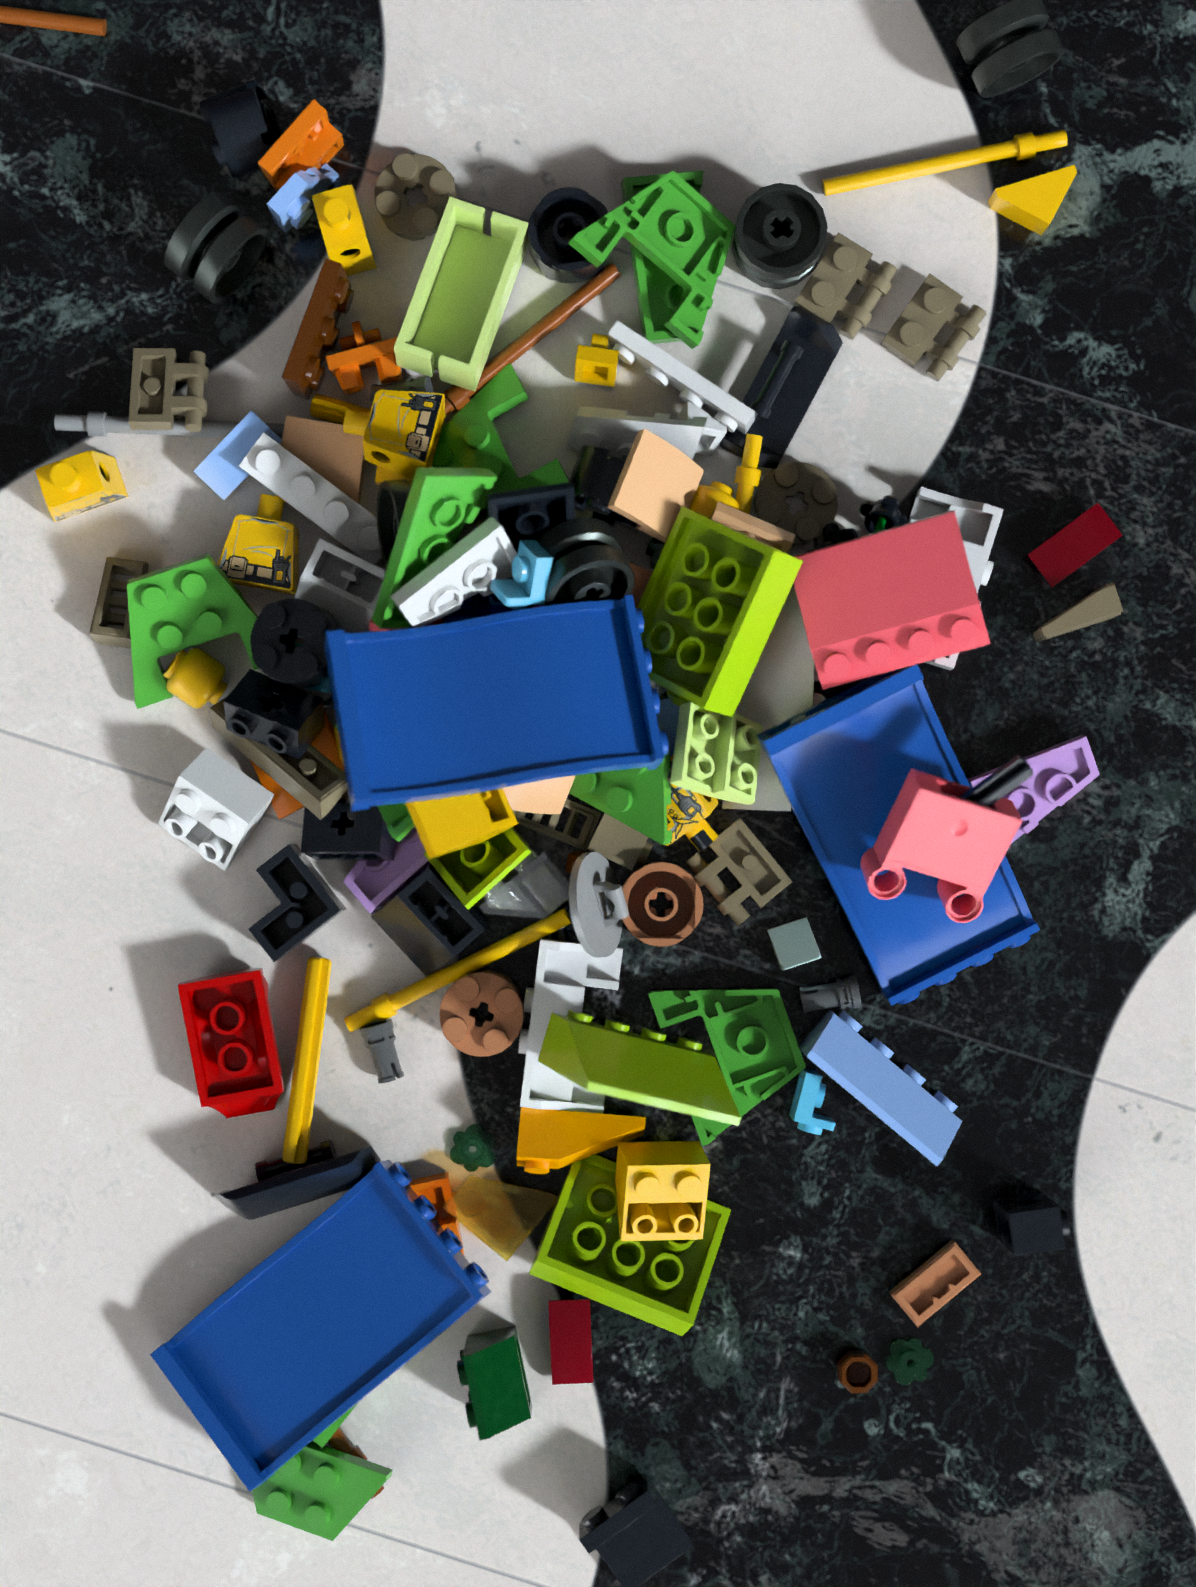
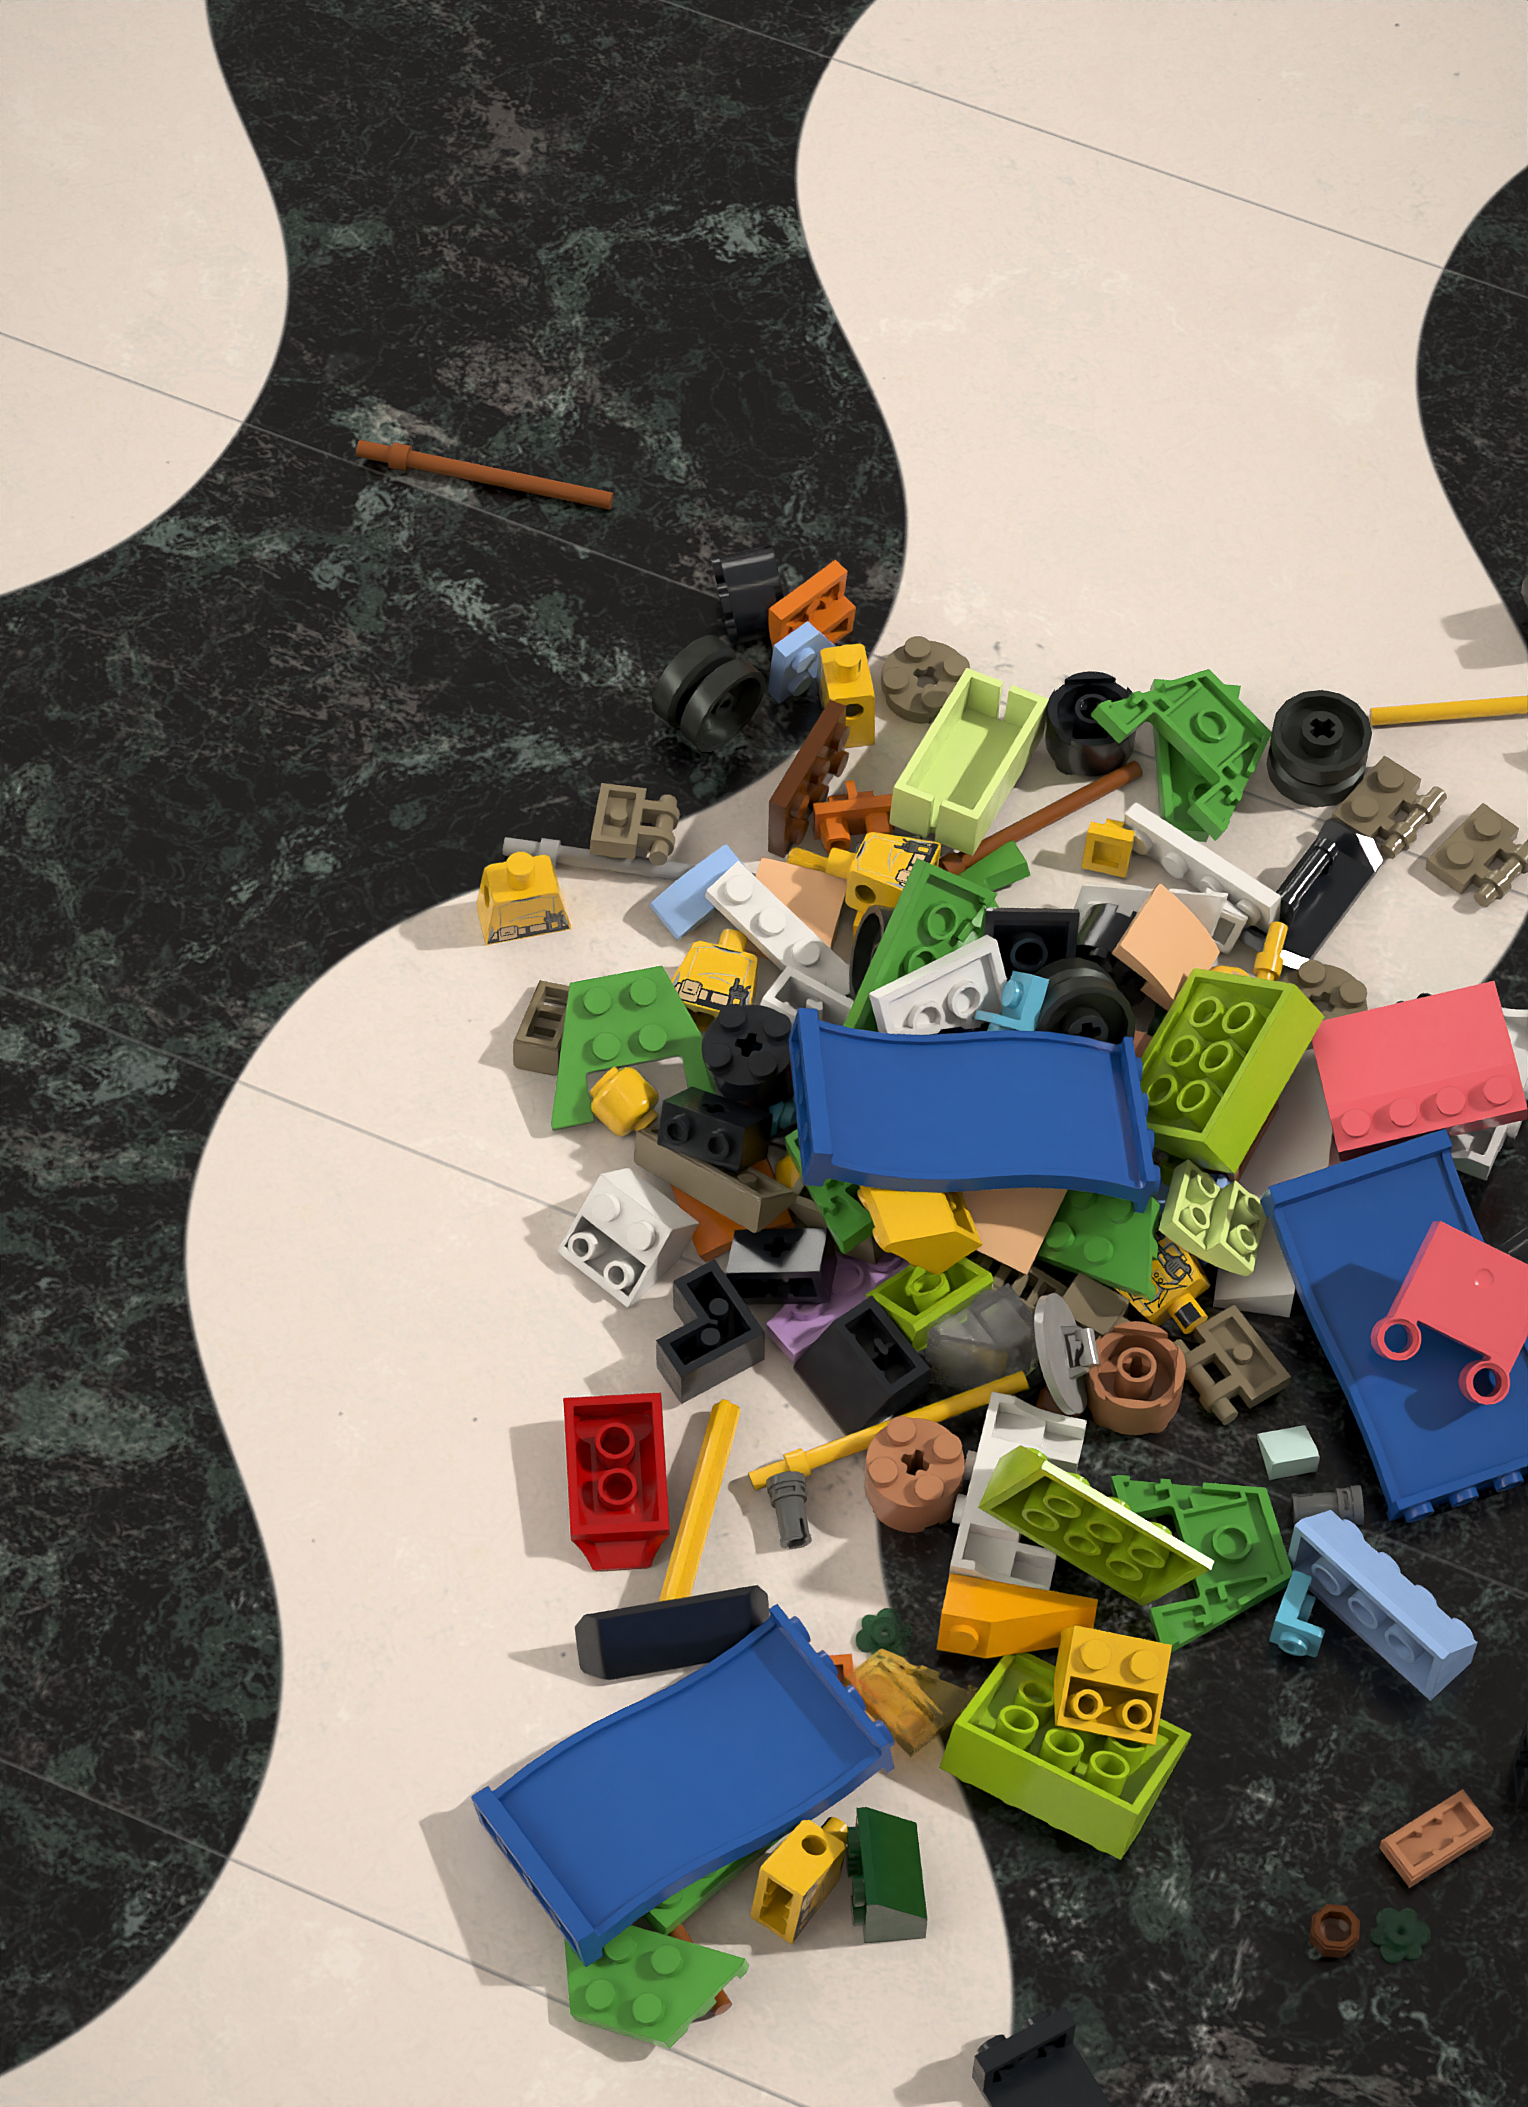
camera: 10 degrees right, 30 degrees down
dark red slope [548,1298,594,1385] -> none
none -> yellow torso [750,1817,848,1945]

